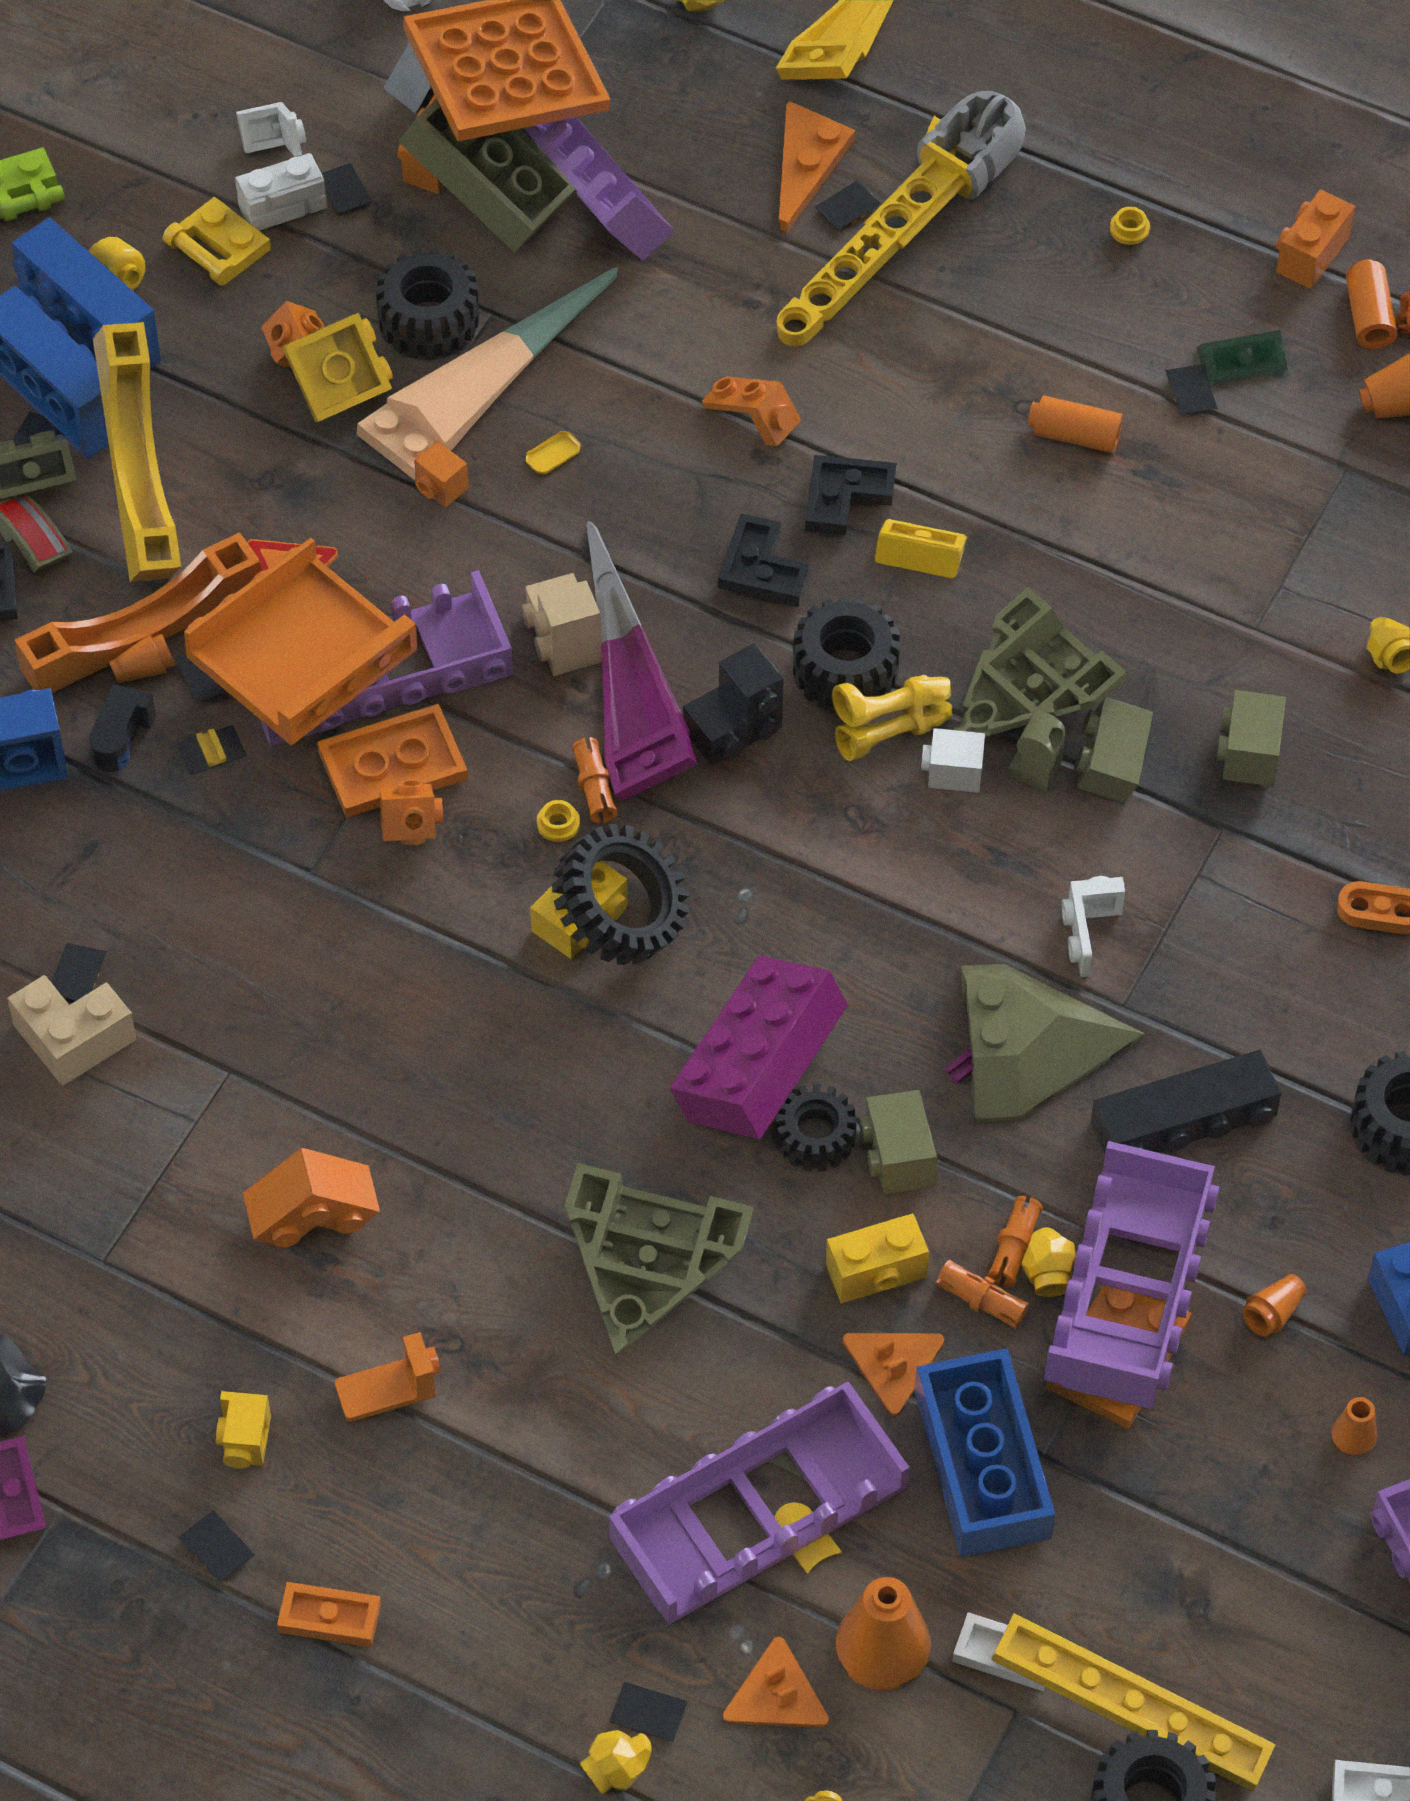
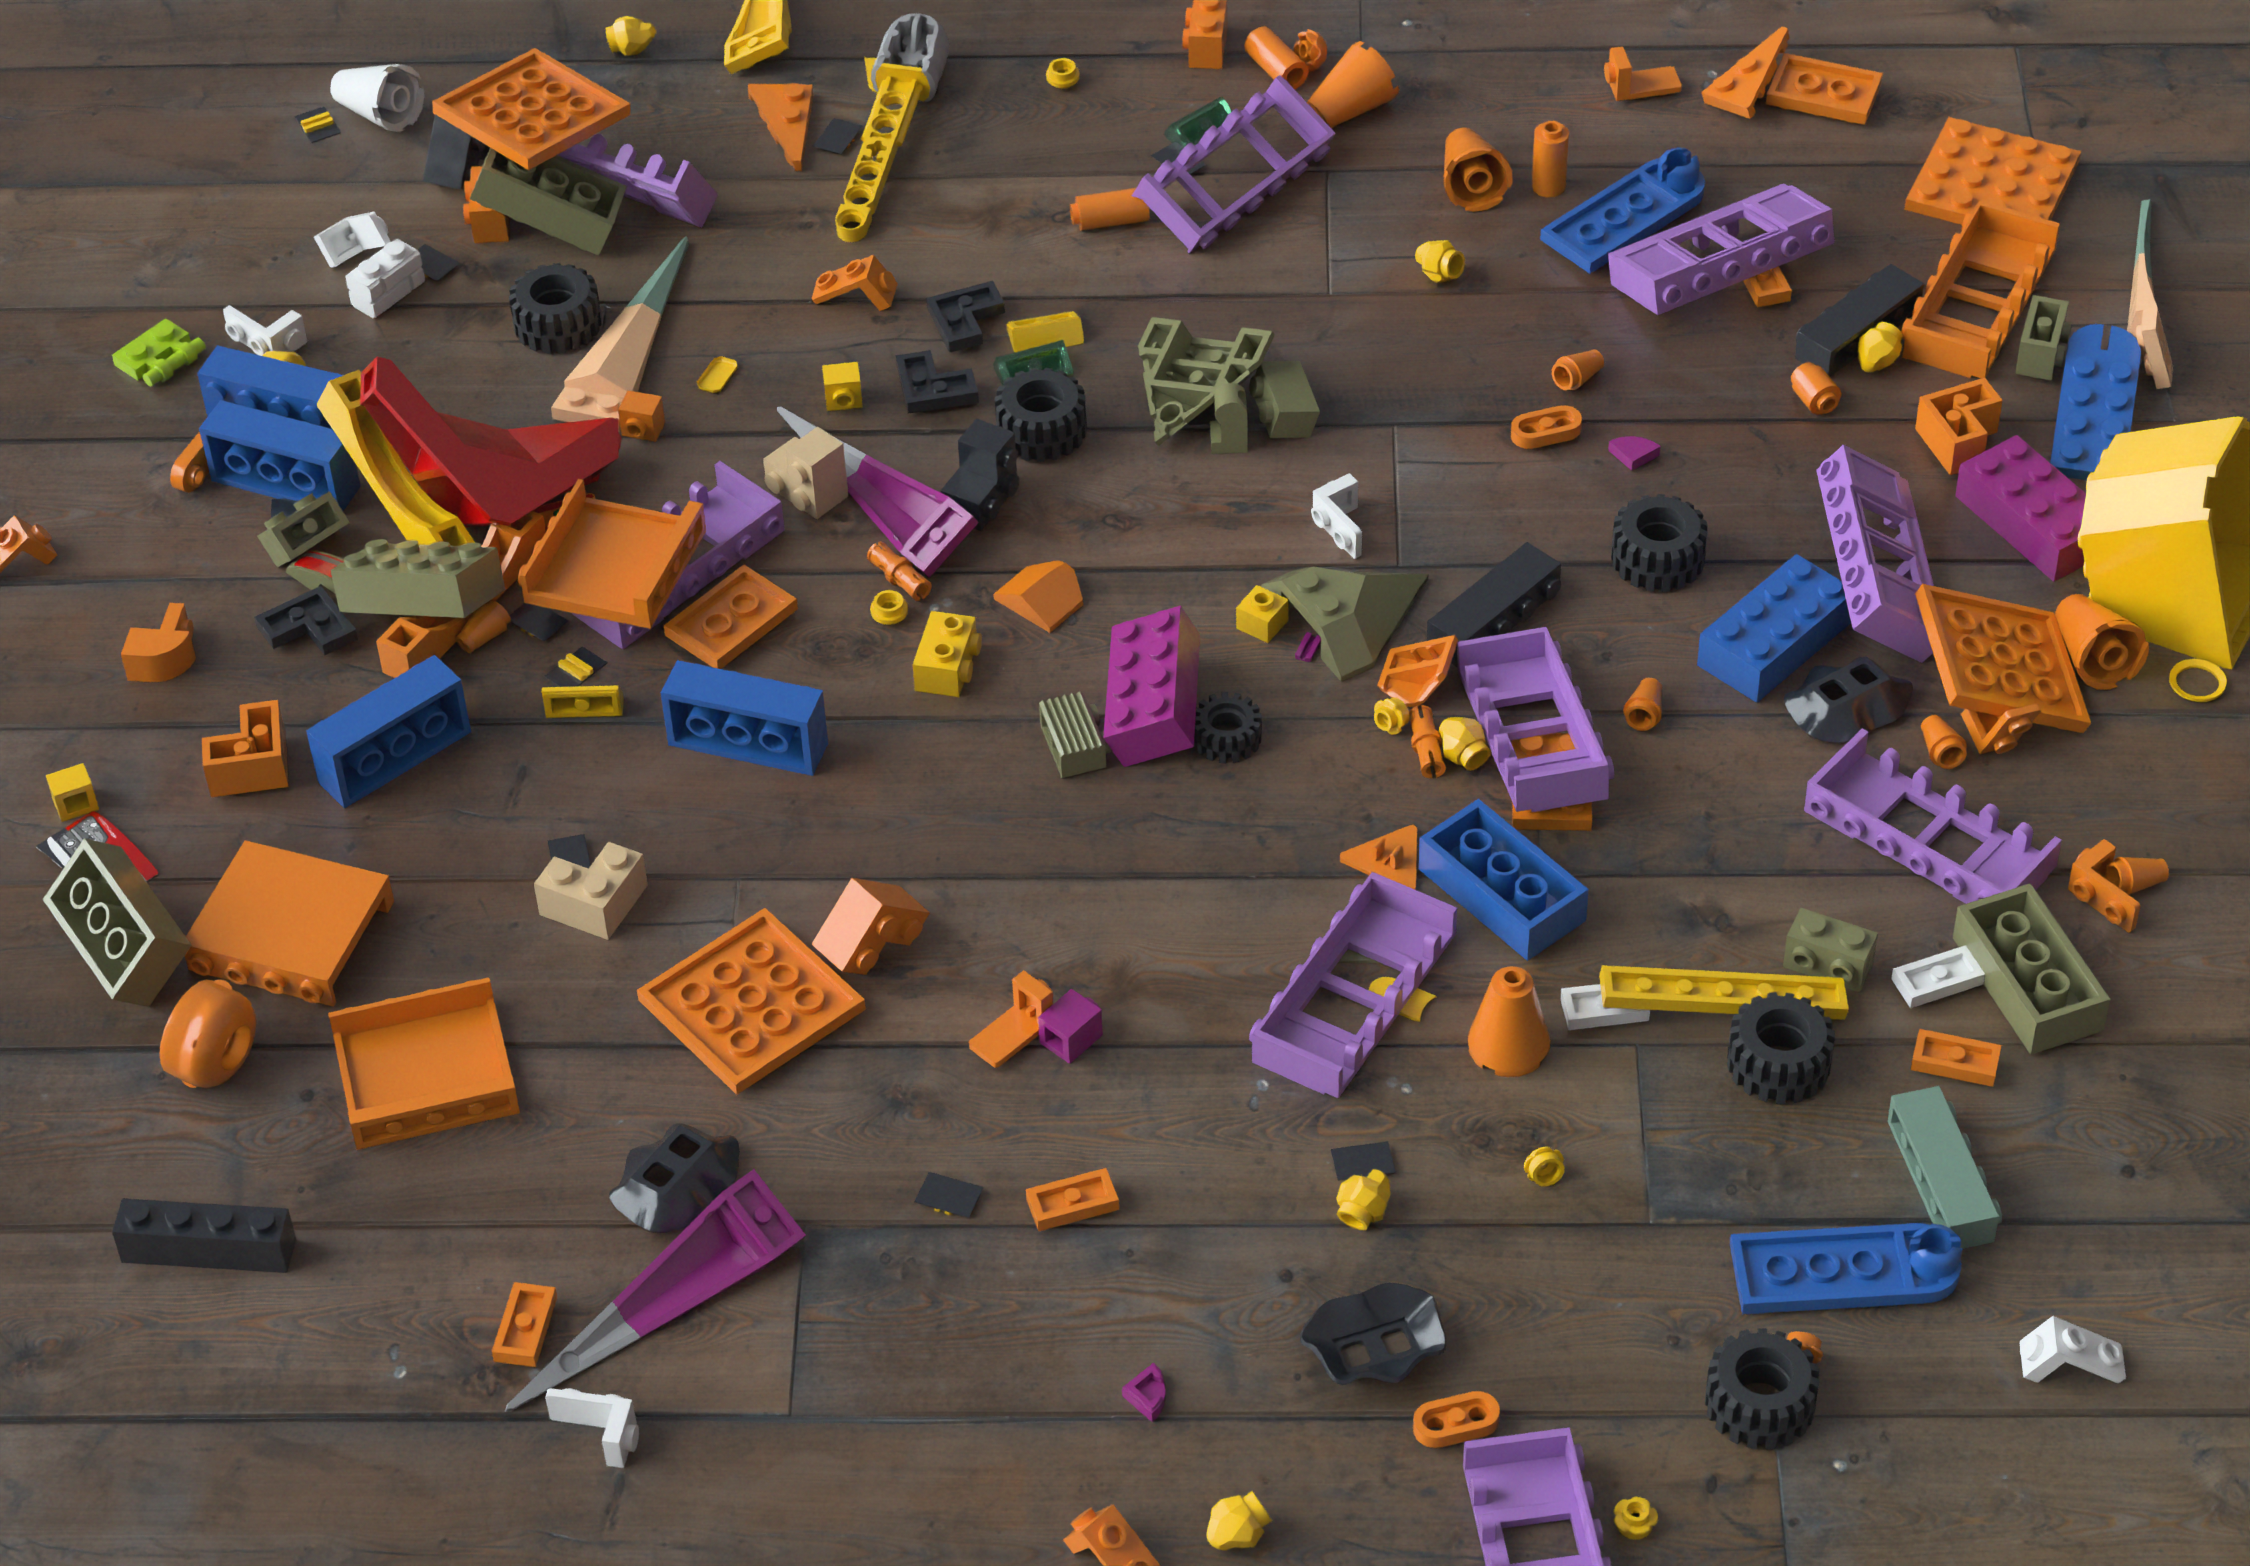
camera: 25 degrees left, 10 degrees down
black leg [89,684,157,772] -> none
yellow plate [162,196,271,286] -> none
yellow brick [216,1391,271,1469] -> none
orange brick [261,301,325,368] -> none
yellow plate [282,313,393,422] -> none
orange brick [379,779,443,845] -> none
black tyre [552,824,689,965] -> none
olive wedge [565,1163,754,1357] -> none
orange piece [723,1637,829,1728] -> none
yellow brick [826,1213,929,1303] -> none
yellow piece [832,675,953,761] -> none
olive brick [859,1090,937,1194] -> none
white brick [921,728,985,793] -> none
orange pin [935,1259,1030,1329] -> none
olive brick [1216,690,1286,787] -> none
orange cone [1331,1397,1378,1456] -> none
none -> white bracket [223,305,307,356]
none -> olive brick [331,539,505,618]
none -> red panel [360,356,622,528]
none -> yellow slope [542,685,624,718]
none -> orange plate [637,908,866,1095]
none -> blue brick [660,660,828,776]
none -> yellow plate [822,362,863,411]
none -> clear green slope [993,340,1074,386]
none -> orange slope [993,560,1083,633]
none -> magenta brick [1038,989,1103,1064]
none -> olive brick [1039,691,1111,778]
none -> medium lavender window [1132,75,1336,254]
none -> yellow plate [1236,585,1288,643]
none -> yellow plate [1374,698,1410,735]
none -> orange slope [1377,635,1458,707]
none -> olive brick [1783,908,1878,992]

